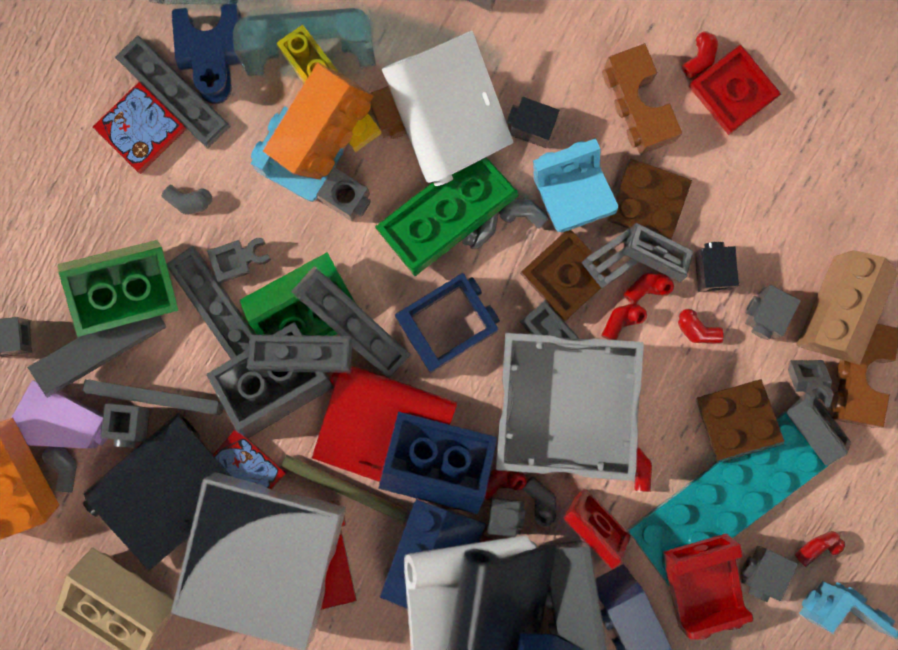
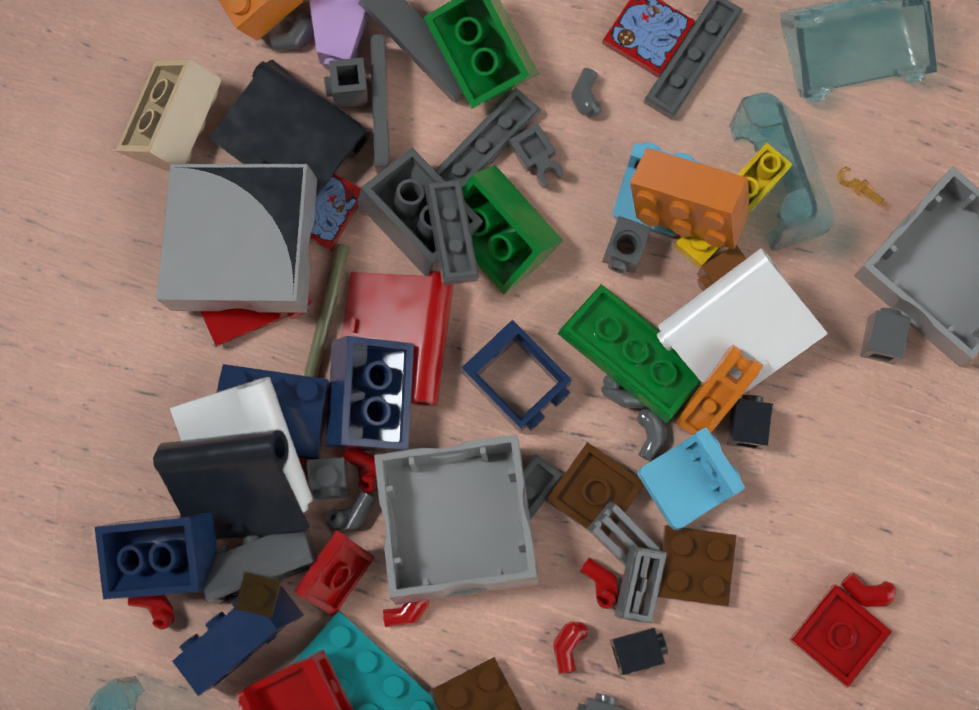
camera: 80 degrees right, 5 degrees down
dark blue piece [172,3,245,104] -> none
dark grey tile [291,266,411,378] -> none
red arm [601,304,647,340] -> none
dark orange arch [602,43,682,155] -> none
none -> dark brown plate [235,571,282,618]
none -> orange plate [675,345,763,435]

